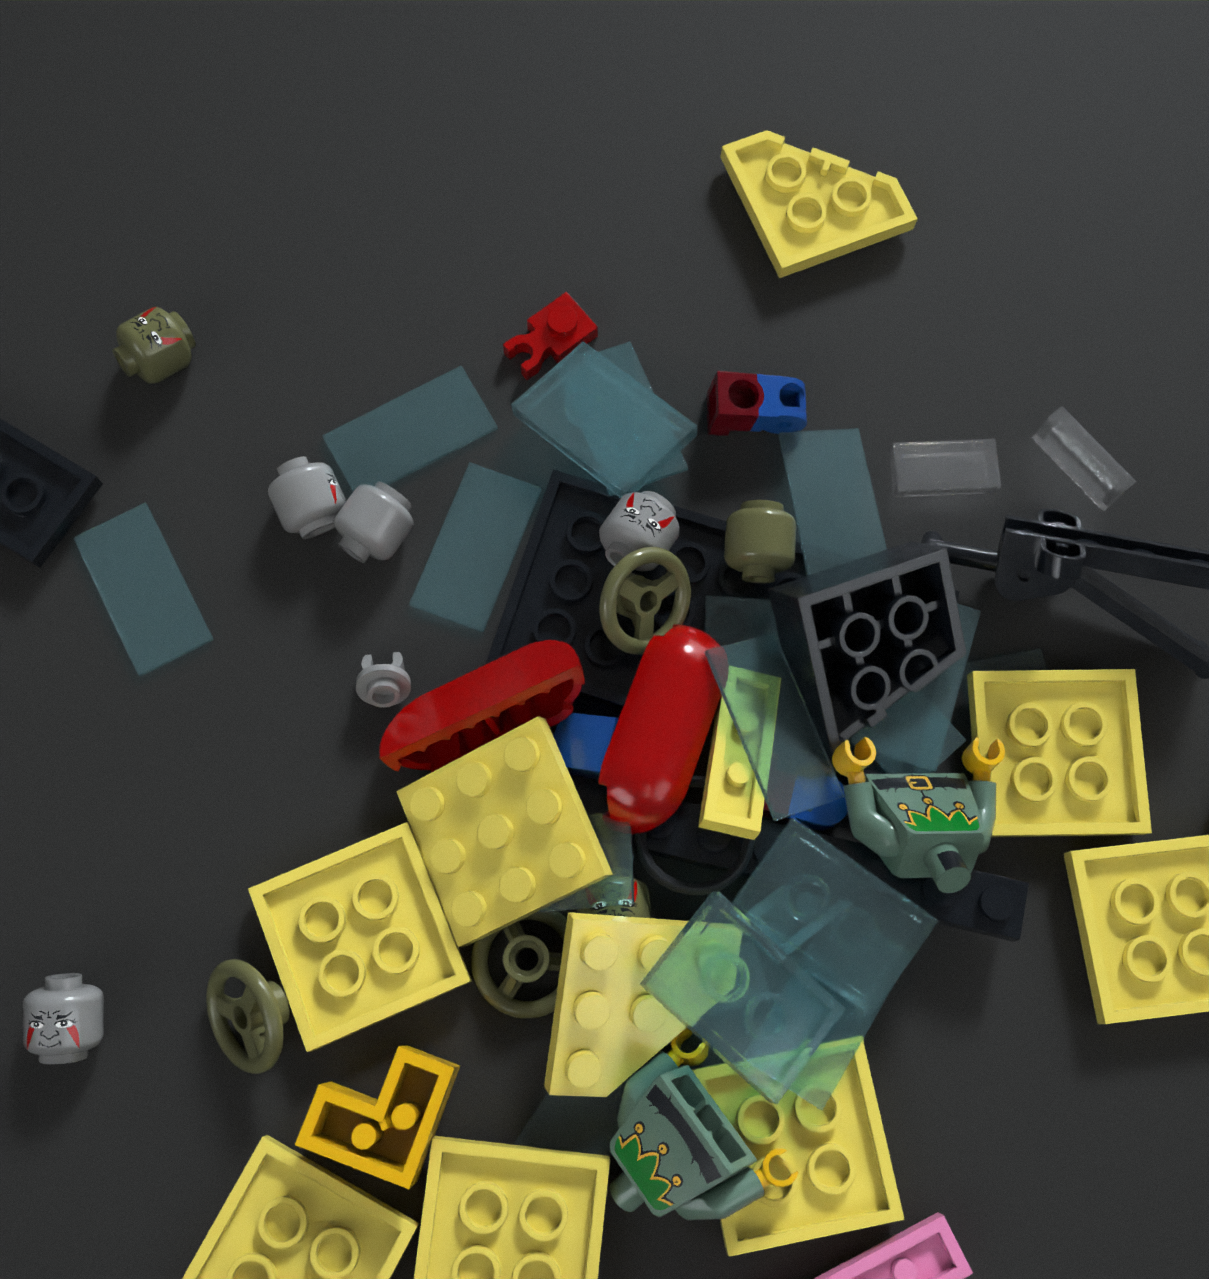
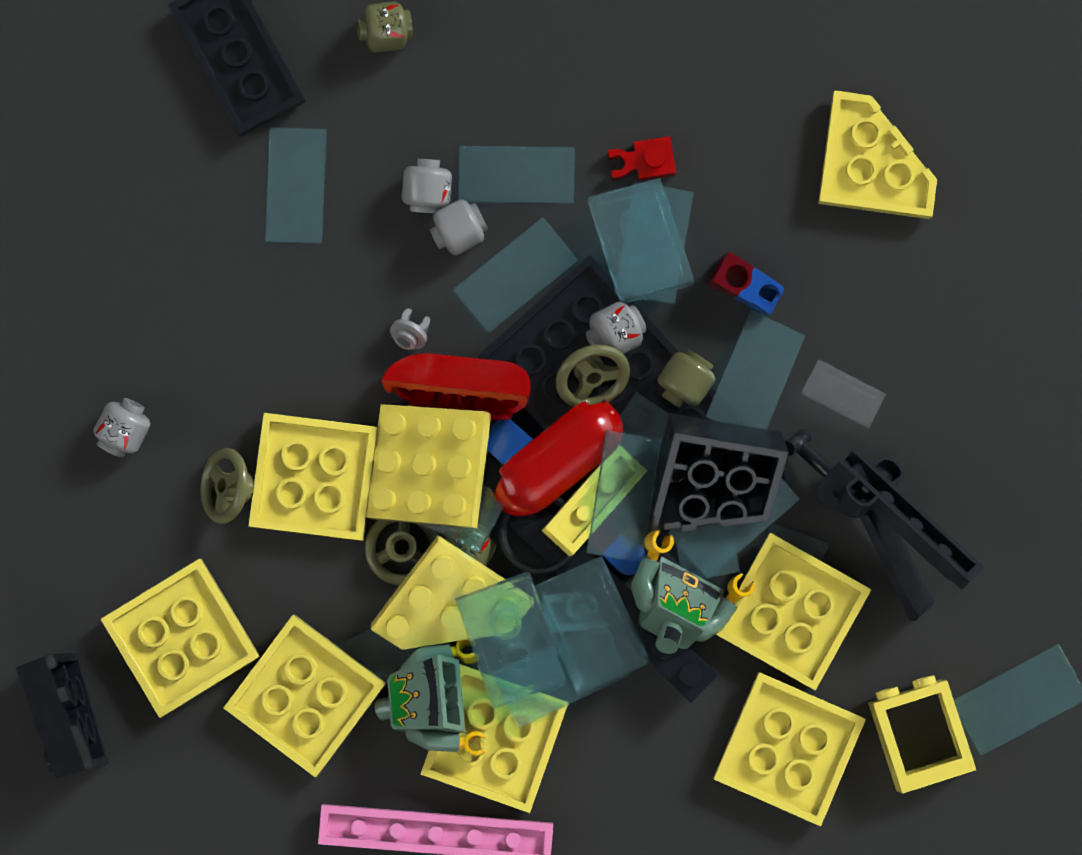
camera: 35 degrees right, 10 degrees up
yellow brick [295,1045,460,1189] -> none
clear tile [1033,406,1136,511] -> none

